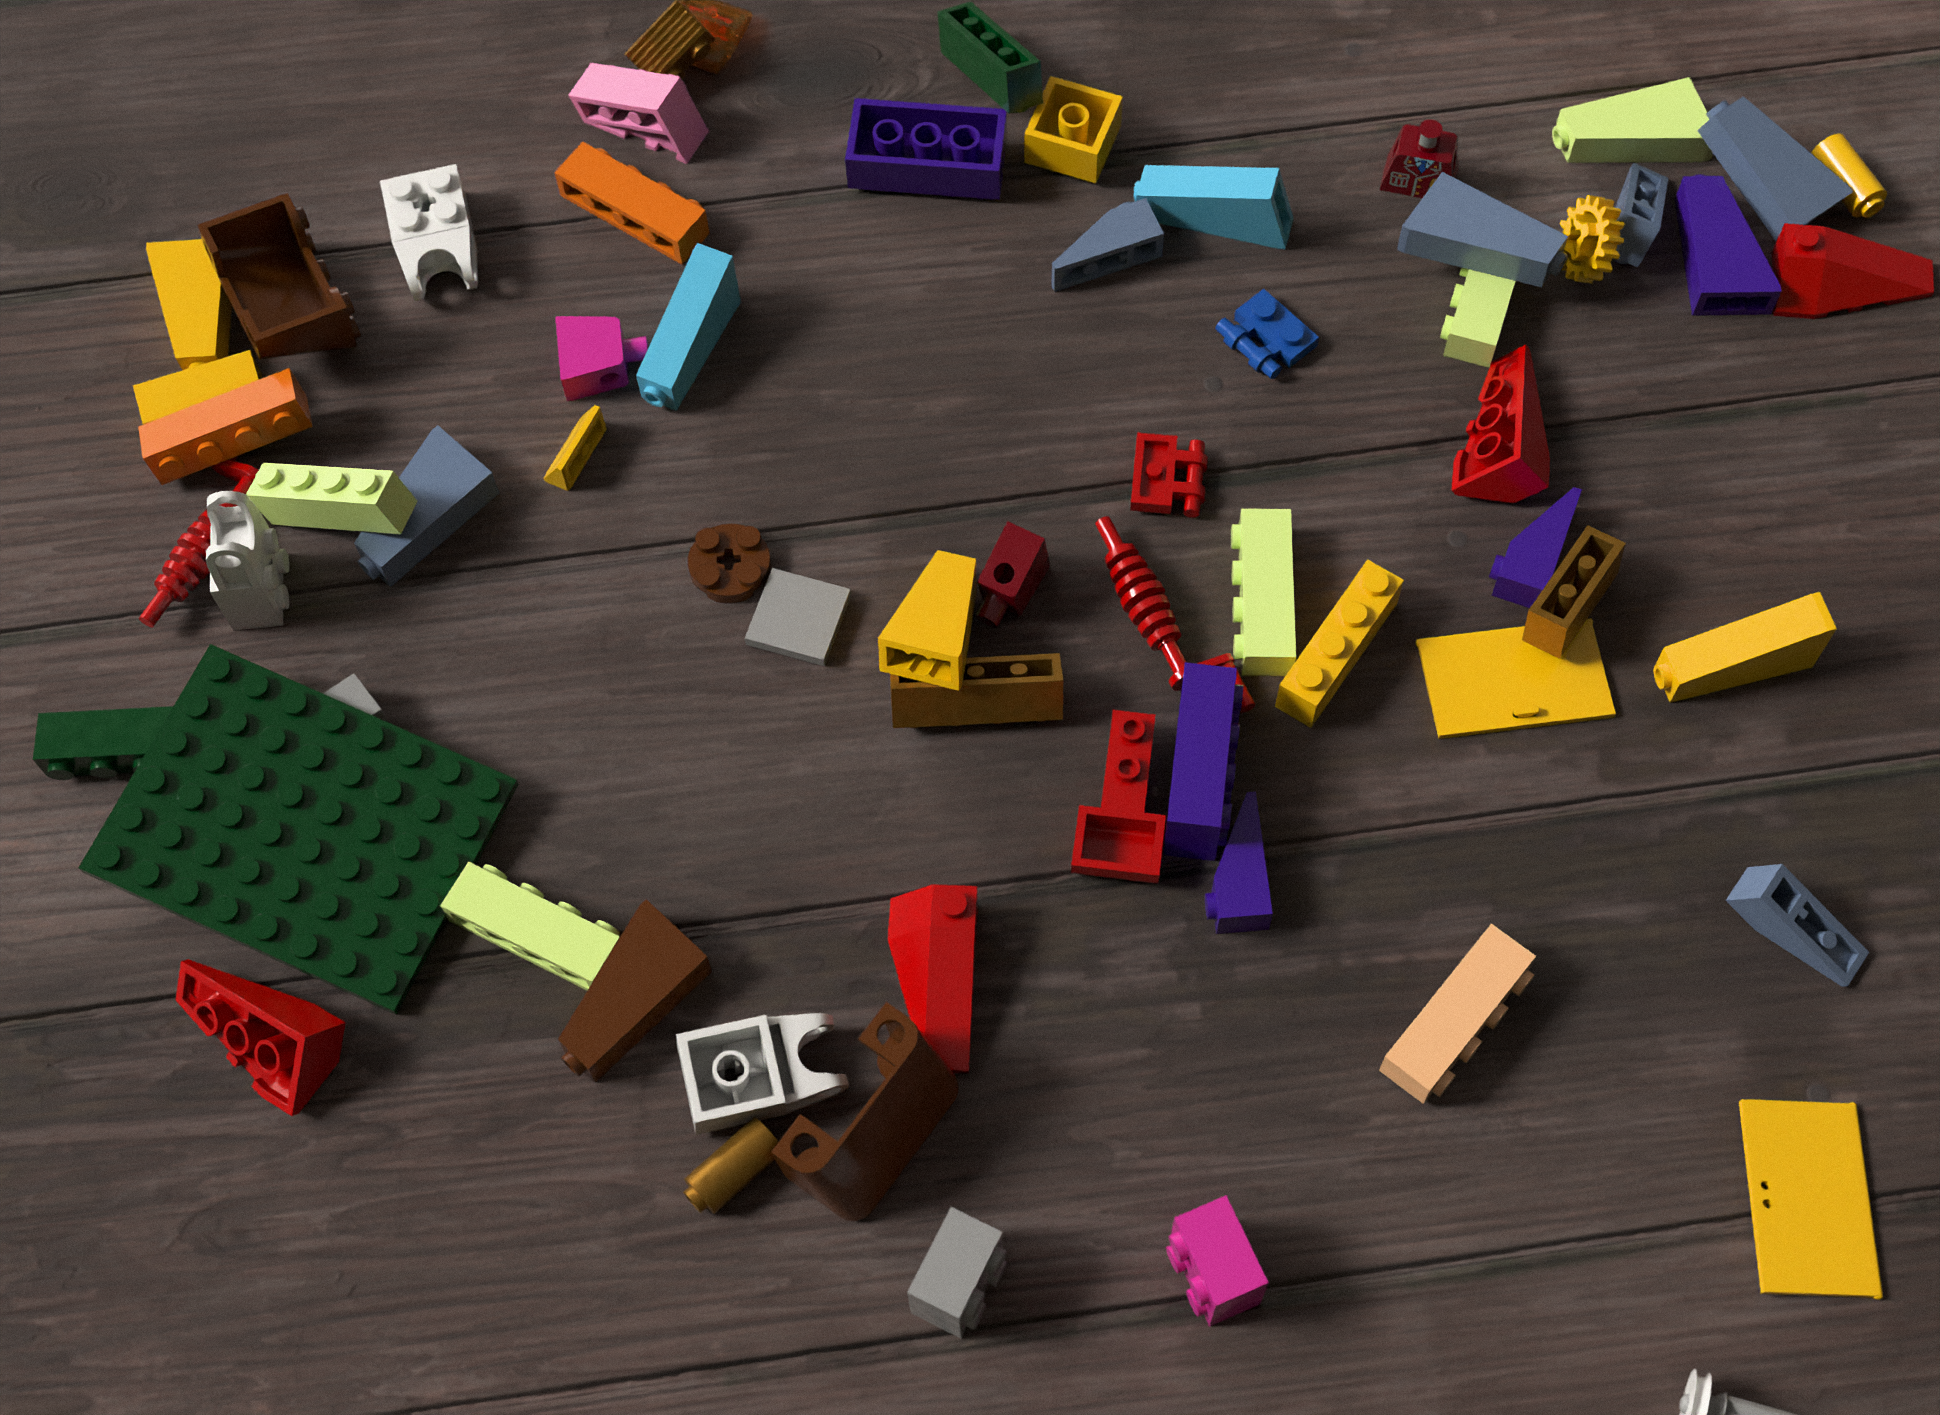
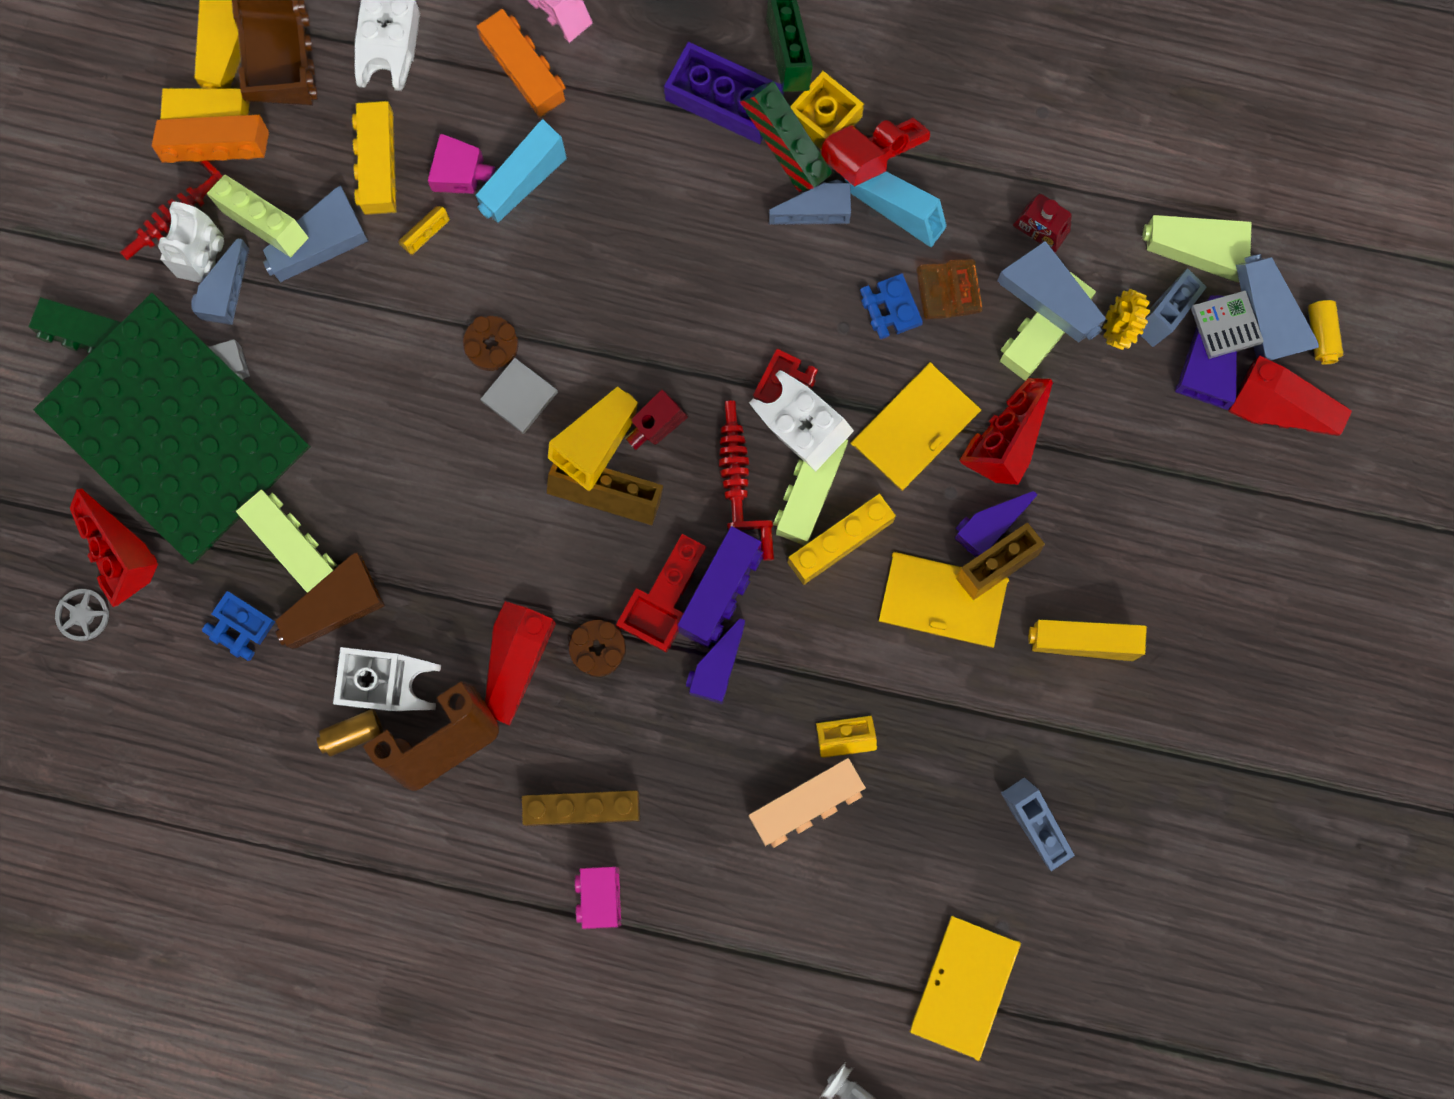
camera: 20 degrees right, 15 degrees up
light grey brick [907,1207,1007,1338] -> none
none -> light grey wheel [55,589,109,641]
none -> sand blue slope [191,239,249,325]
none -> blue plate [202,591,276,661]
none -> yellow brick [352,101,396,214]
none -> pearl gold brick [522,791,640,826]
none -> reddish brown plate [569,620,626,677]
none -> dark green brick [740,81,833,192]
none -> white brick [749,370,854,471]
none -> yellow slope [816,716,877,758]
none -> red plate [821,118,930,187]
none -> yellow container [850,362,981,491]
none -> clear orange slope [917,259,983,319]
none -> light grey tile [1191,290,1264,359]

